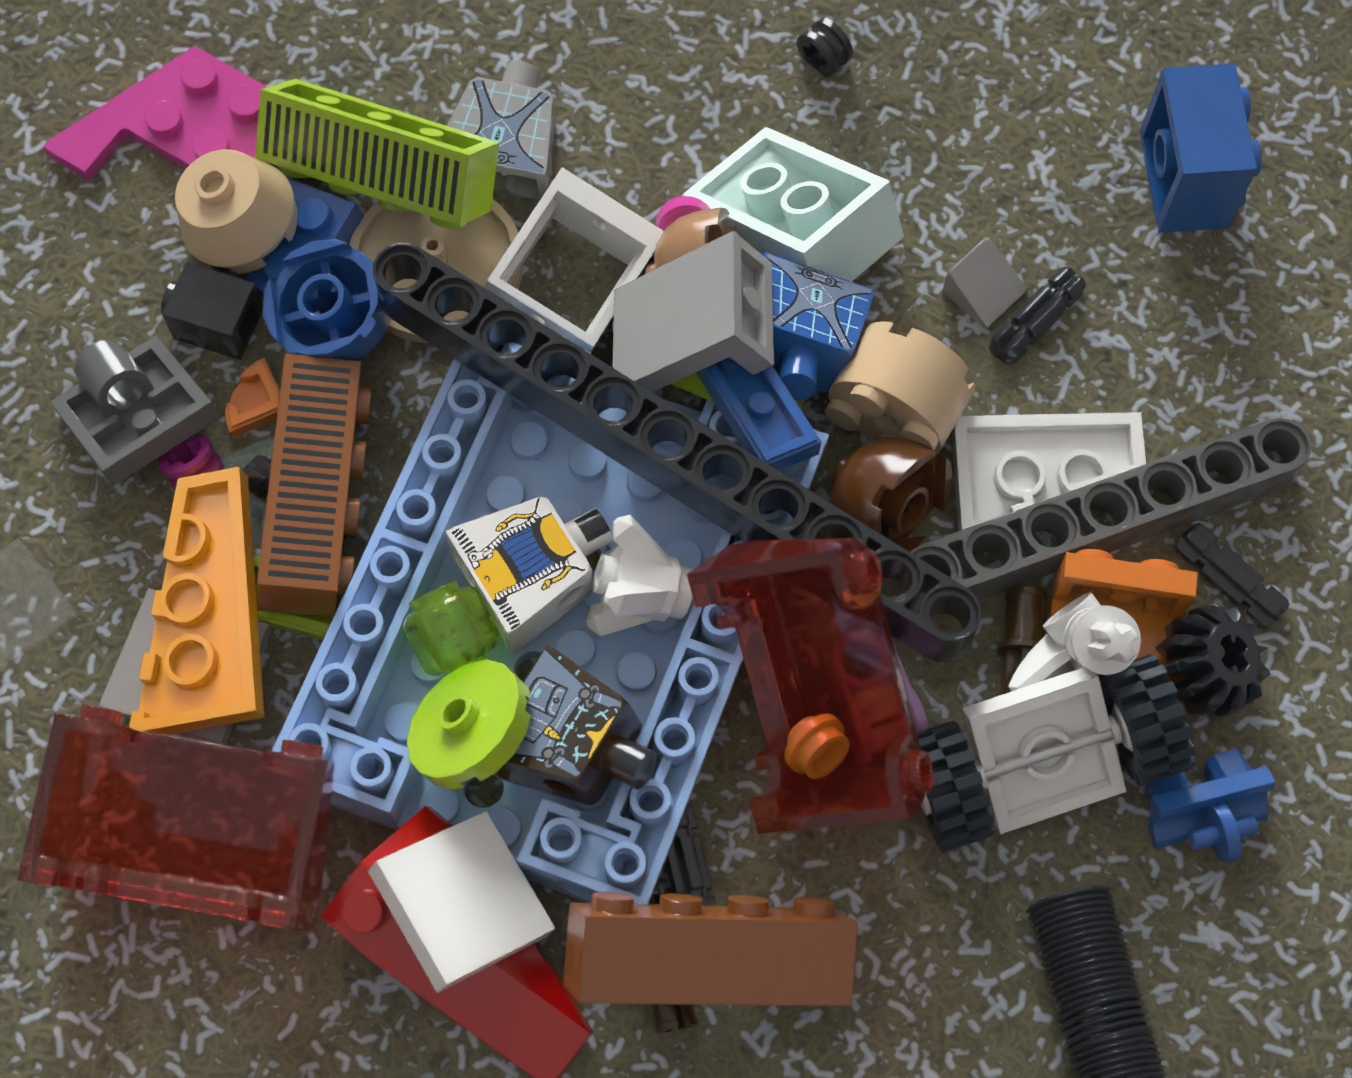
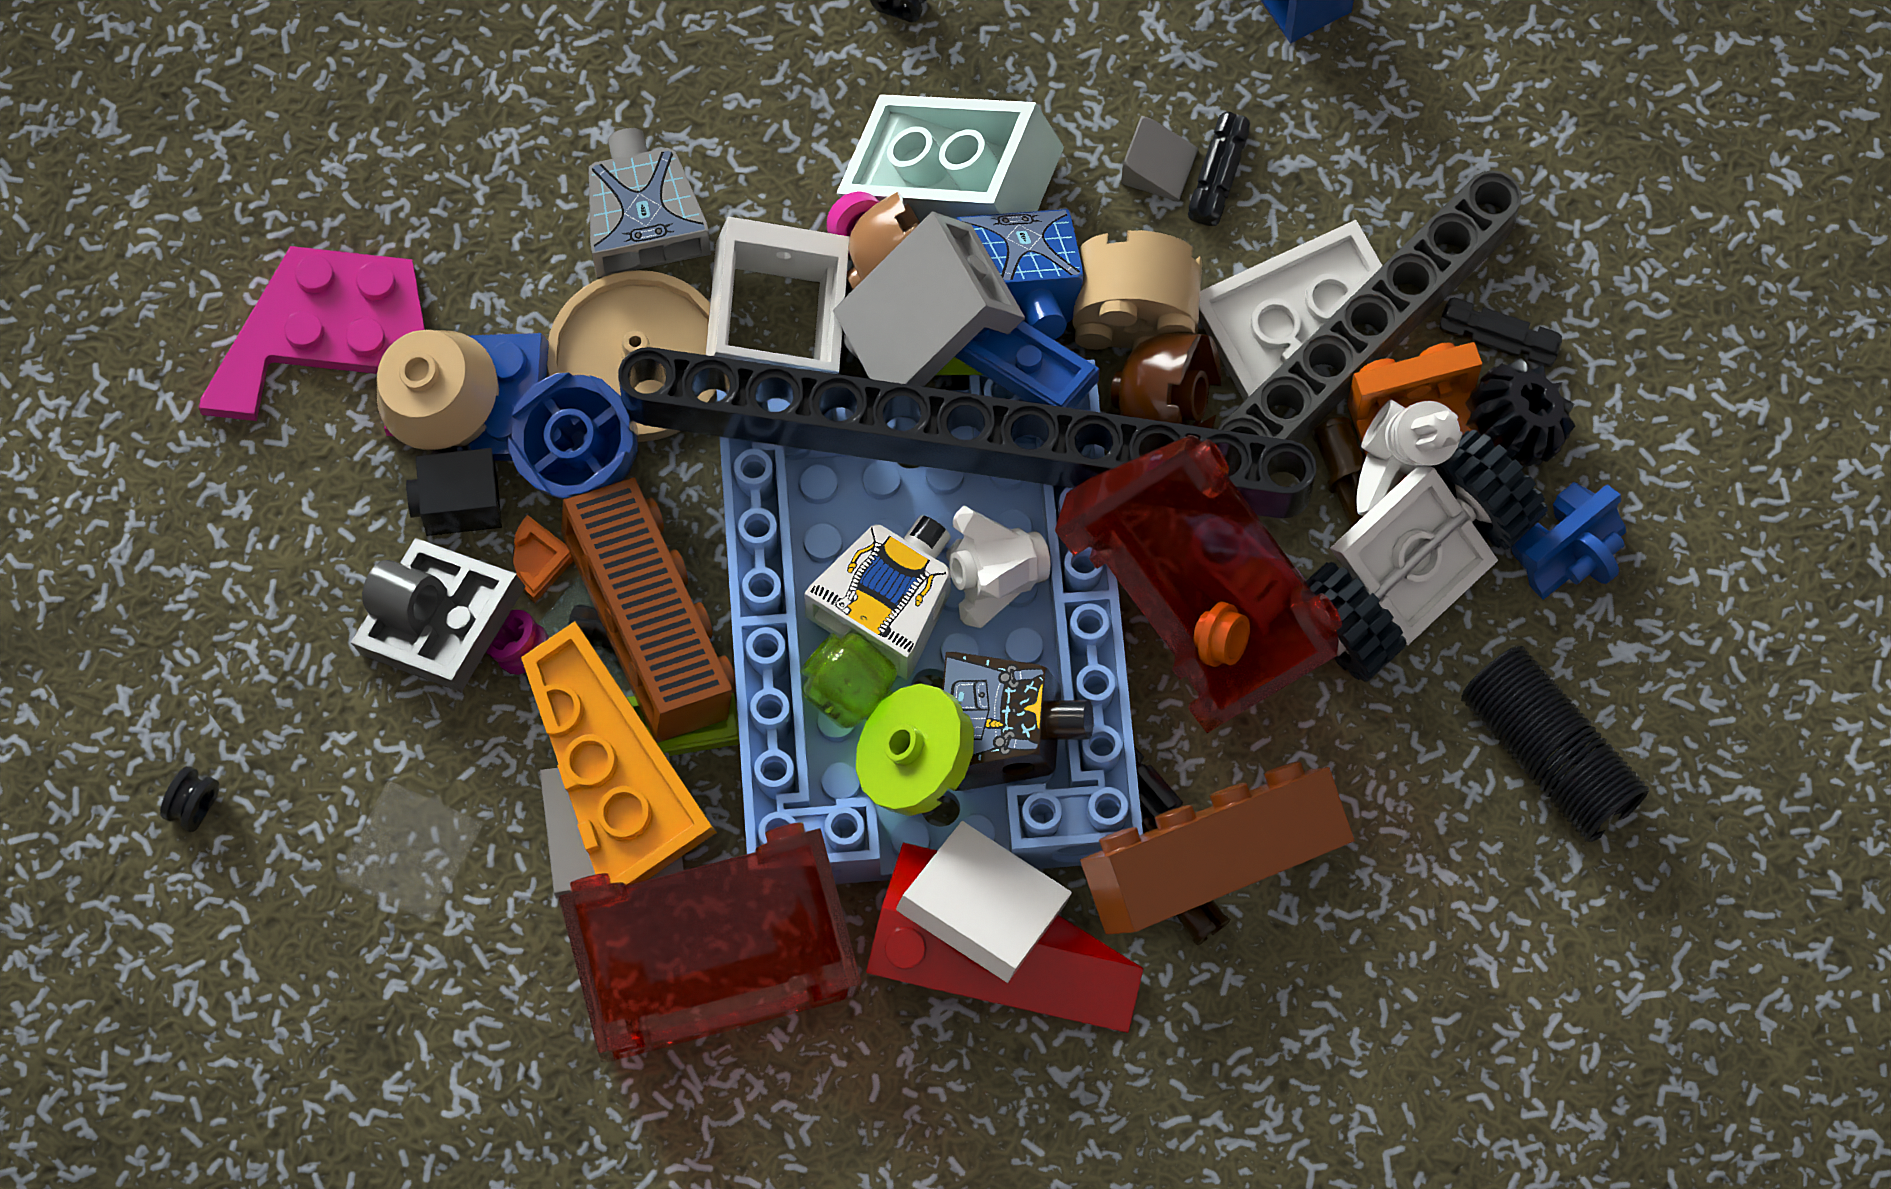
camera: 25 degrees left, 0 degrees up
lime brick [255,79,500,229] -> none

